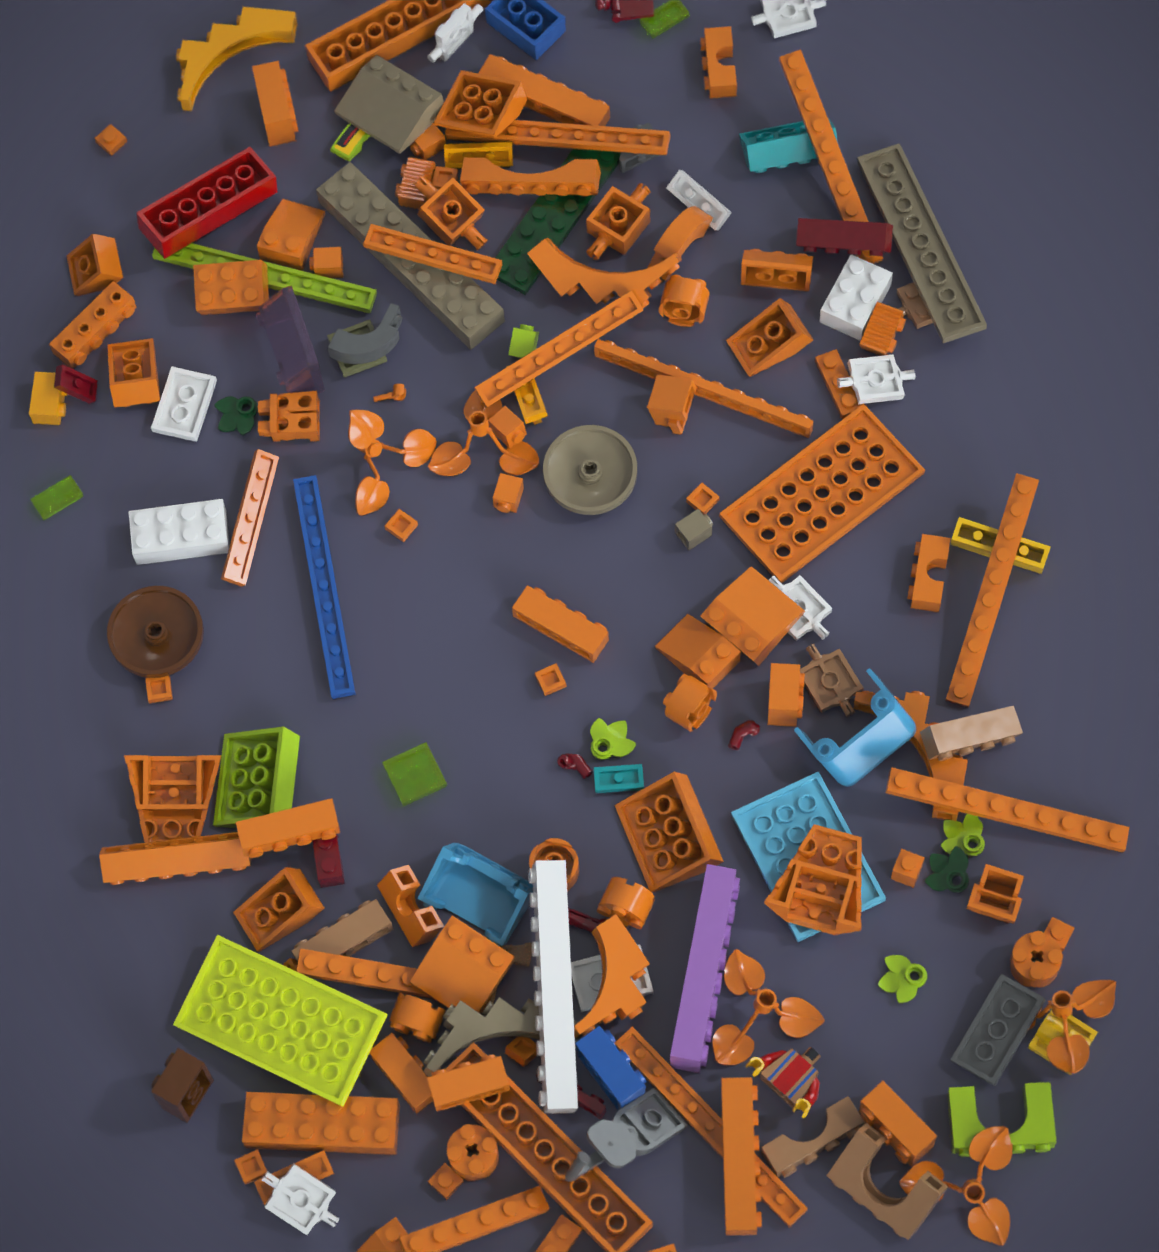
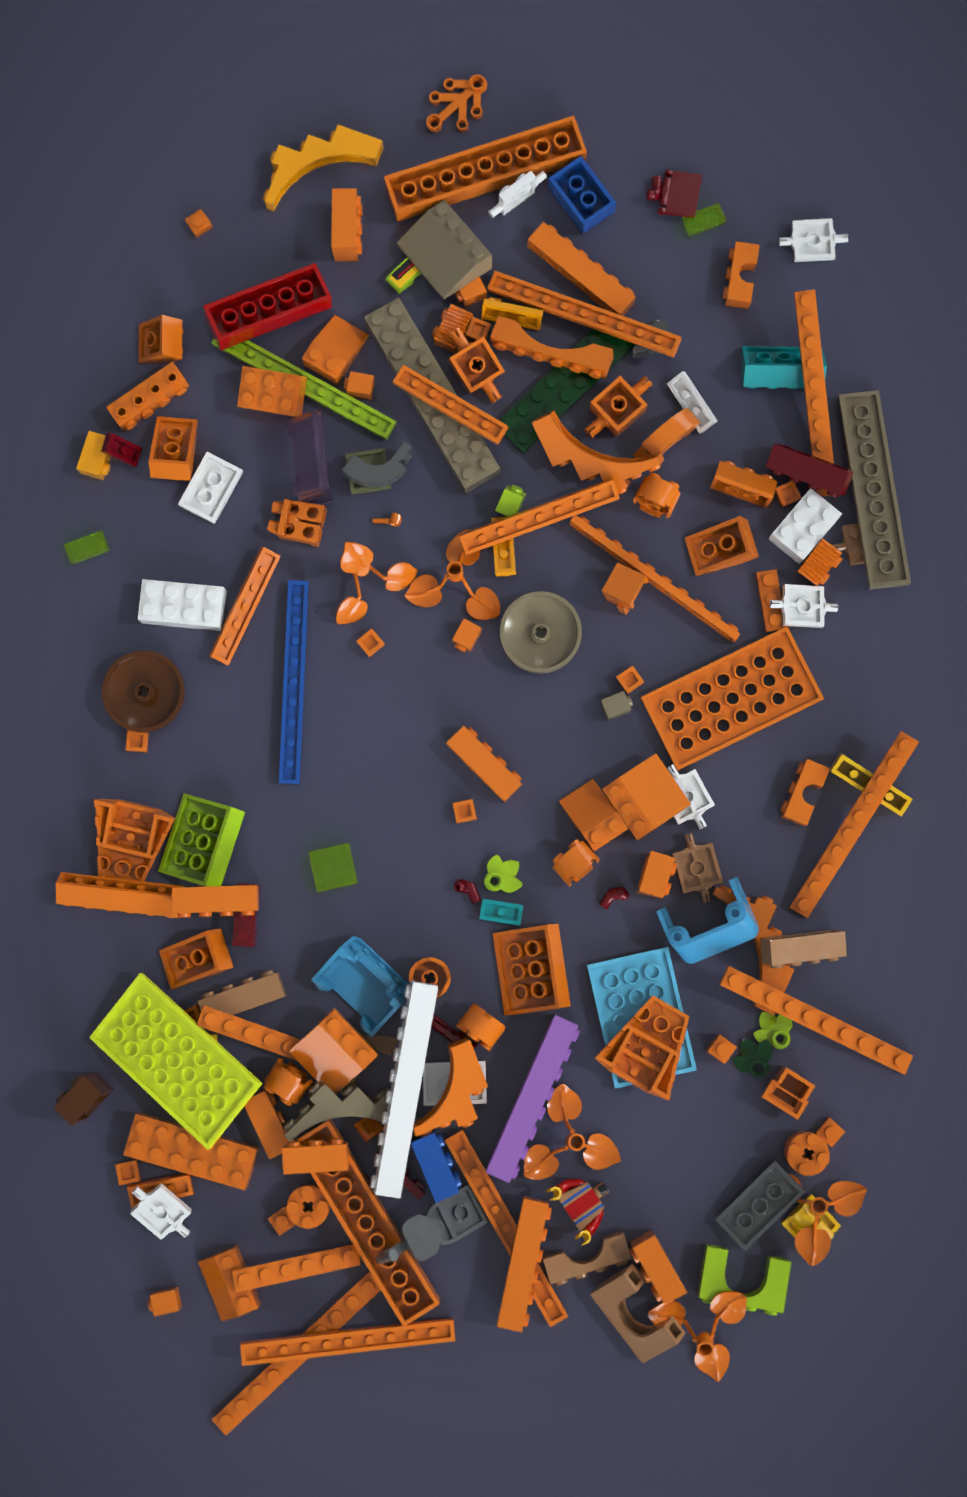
camera: 10 degrees right, 15 degrees up
dark green plate [214,396,258,435] -> none
orange arch [377,865,444,947] -> none
orange slope [434,70,527,138] -> none
orange brick [488,406,527,449] -> none
lime plate [878,955,927,1003] -> none
none -> orange plate [775,481,802,508]

